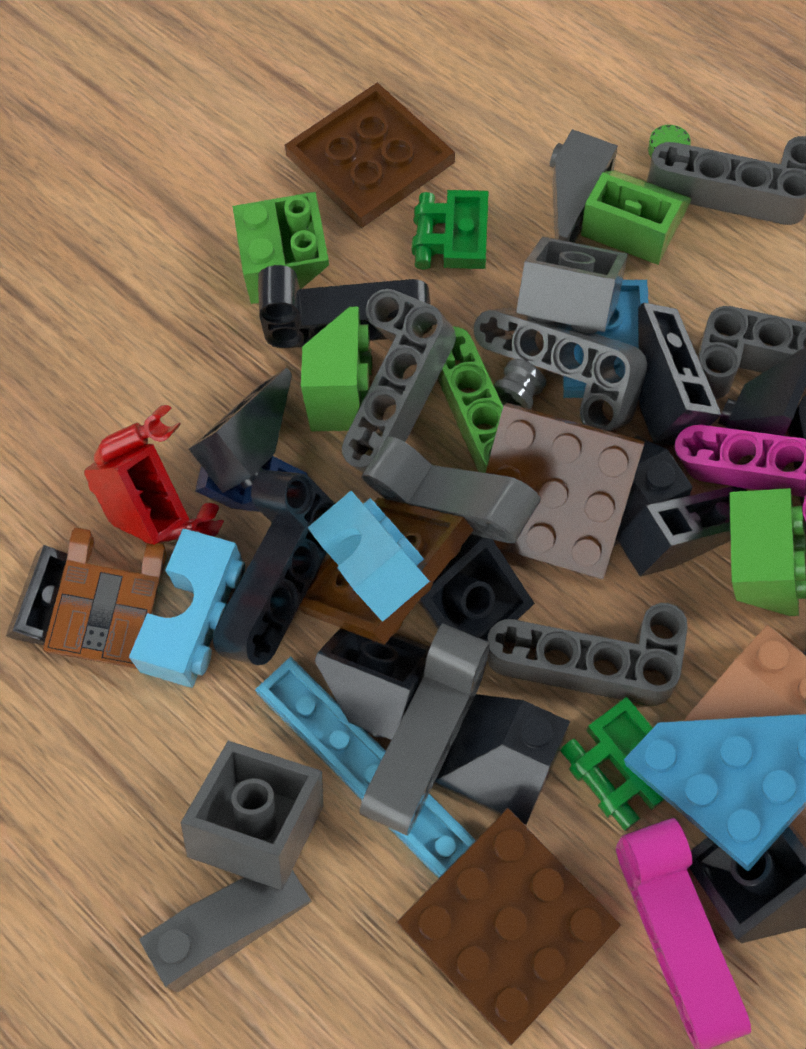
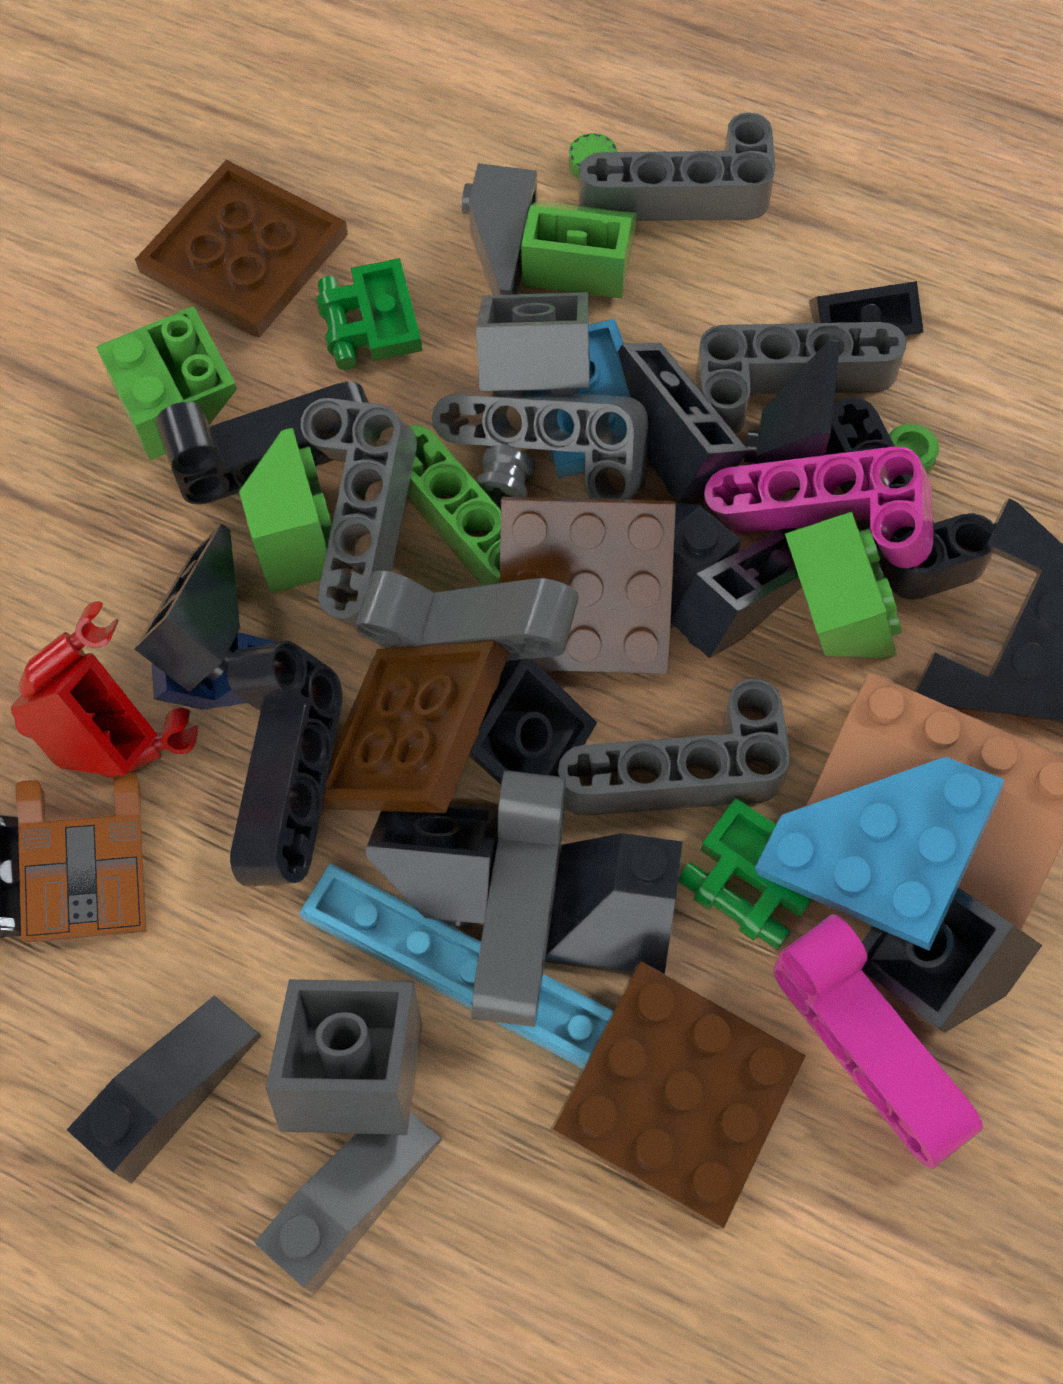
camera: 20 degrees left, 0 degrees up
medium azure arch [129,528,245,688] -> none
medium azure arch [308,491,430,622] -> none
none -> black slope [67,995,261,1184]

